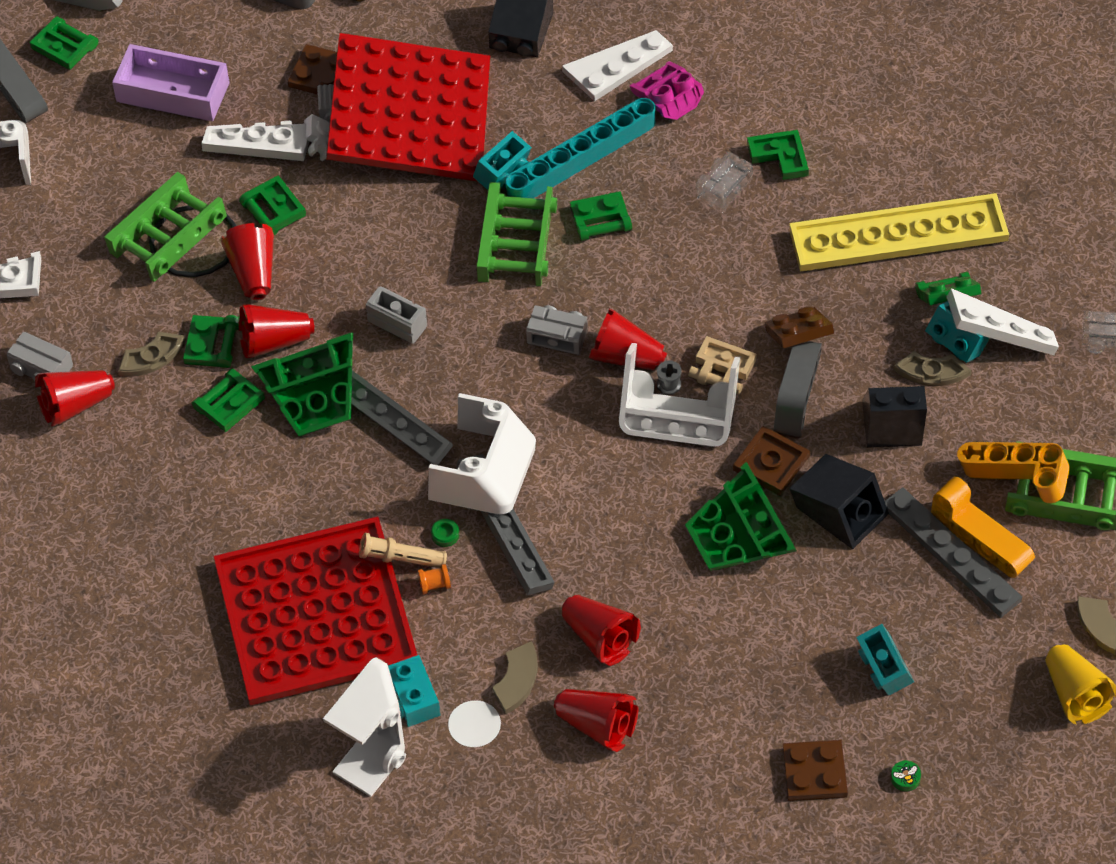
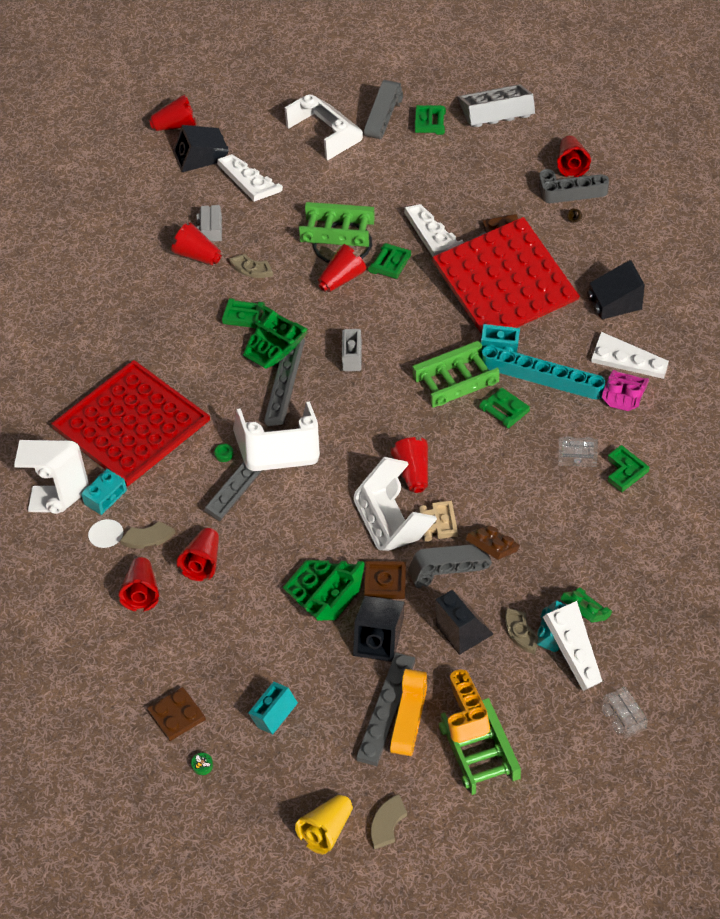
camera: 60 degrees right, 5 degrees down
lavender piece [112,44,229,121] -> none
green plate [183,315,239,368] -> none
red cone [238,304,315,358] -> none
tan pin [359,533,447,568] -> none
orange bush [418,564,451,595] -> none
light grey brick [526,305,588,355] -> none
dark grey bush [657,360,682,395] -> none
light yellow plate [789,193,1009,271] -> none

